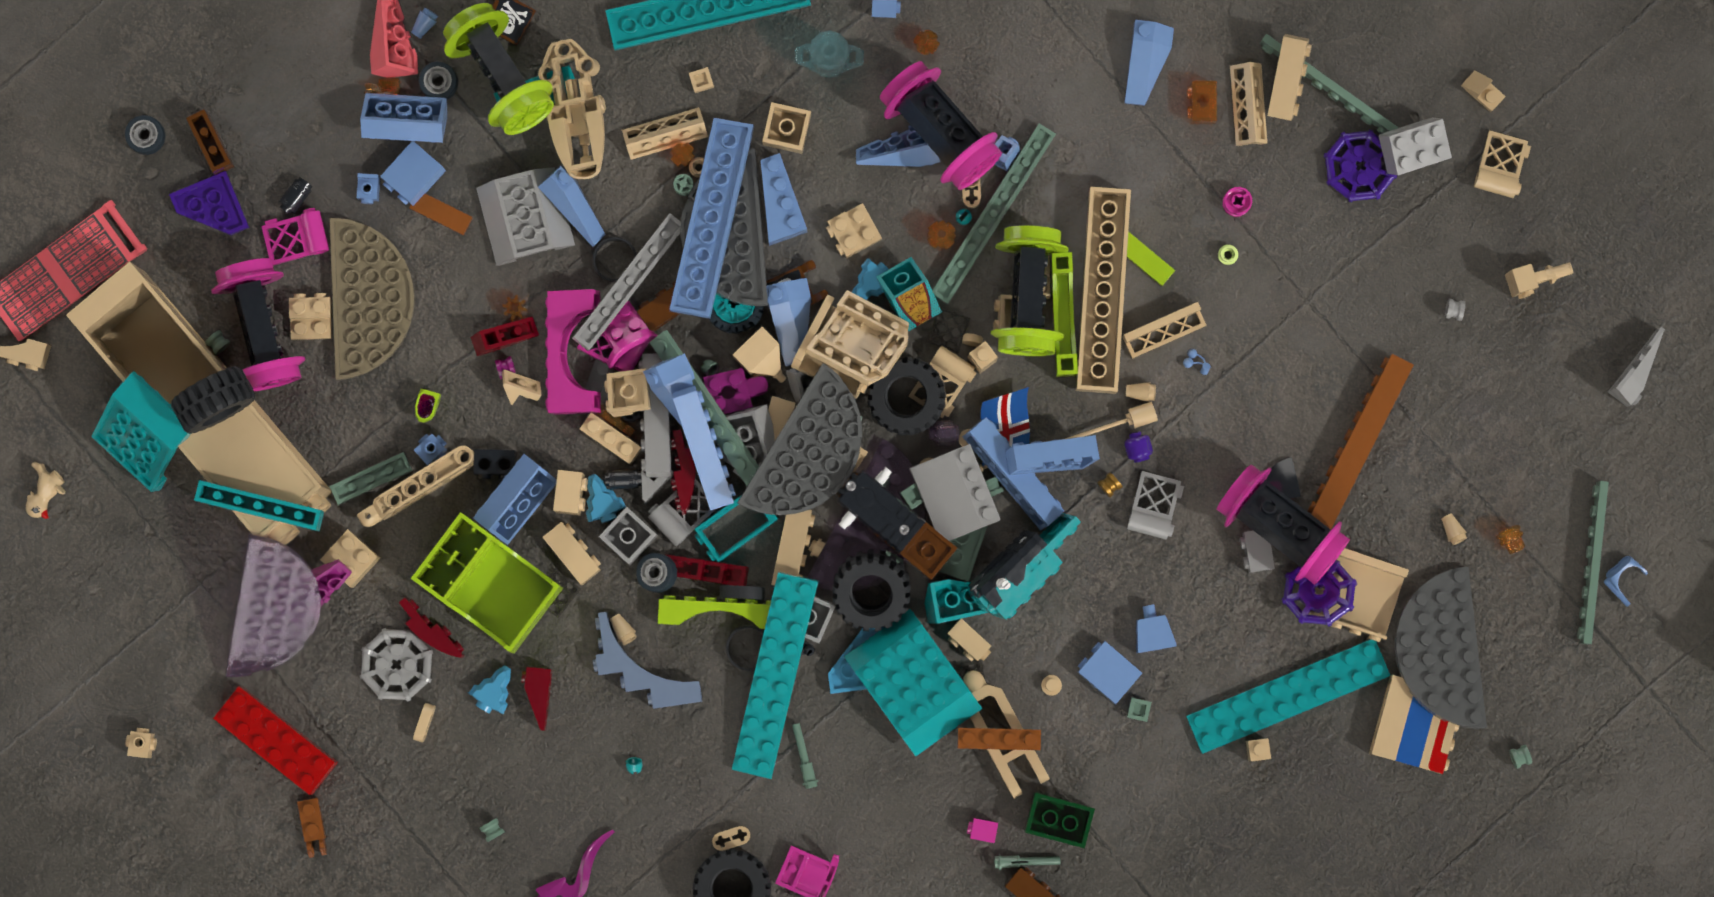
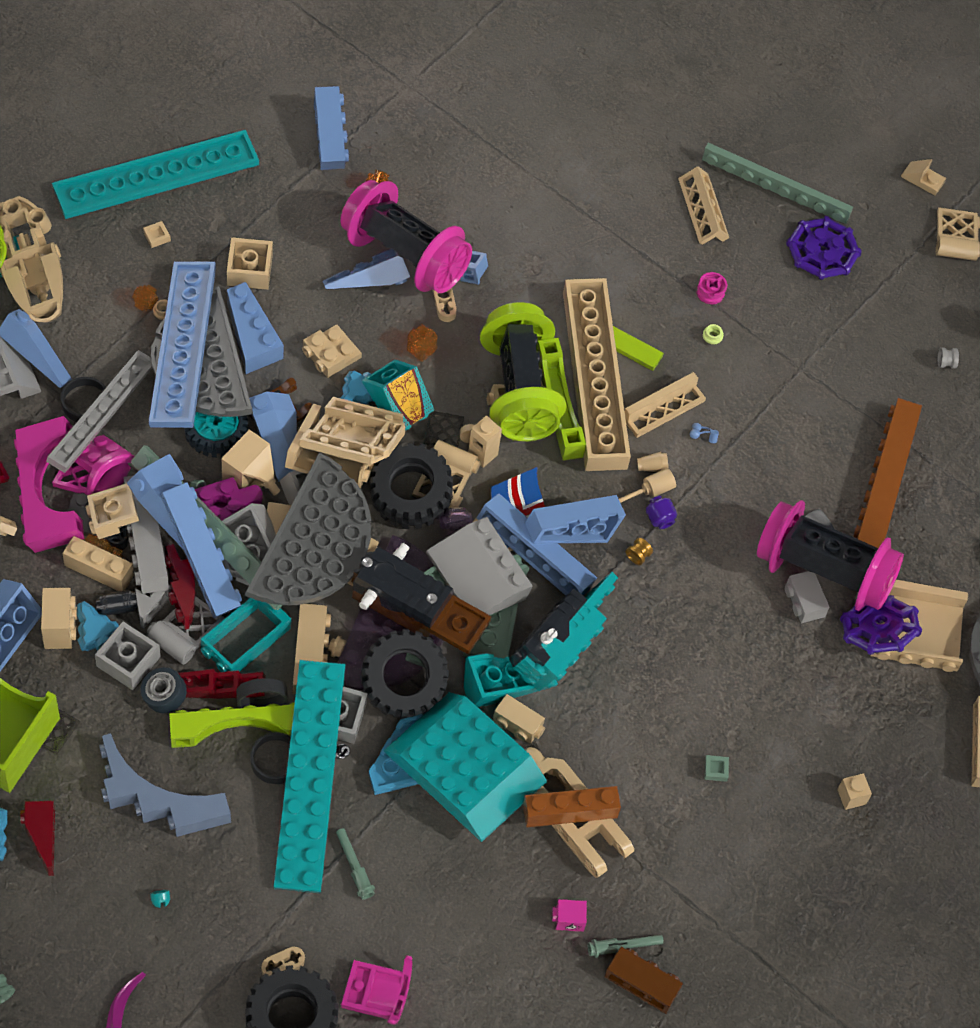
camera: 15 degrees left, 25 degrees down
tan brick [543,522,601,585] -> none
tan cone [610,614,637,645] -> none
tan fence [622,107,708,160] -> none
reddish brown brick [637,281,681,332] -> none
sand green wheel [673,174,694,196] -> none
clear light blue container [795,30,864,78] -> none
sand green plate [932,123,1056,304] -> none
teal hinge [956,208,972,225] -> none
dark green brick [1024,792,1095,849] -> none
tan plate [1041,675,1062,696] -> none
medium blue brick [1077,641,1142,704] -> none
medium blue wedge [1125,20,1174,106] -> none
light grey piece [1127,471,1184,540] -> none
medium blue torso [1136,605,1177,653] -> none
teal plate [1186,640,1390,754] -> none
clear orange brick [1187,81,1217,124] -> none
tan brick [1267,34,1312,121] -> none
light grey brick [1379,117,1452,175] -> none

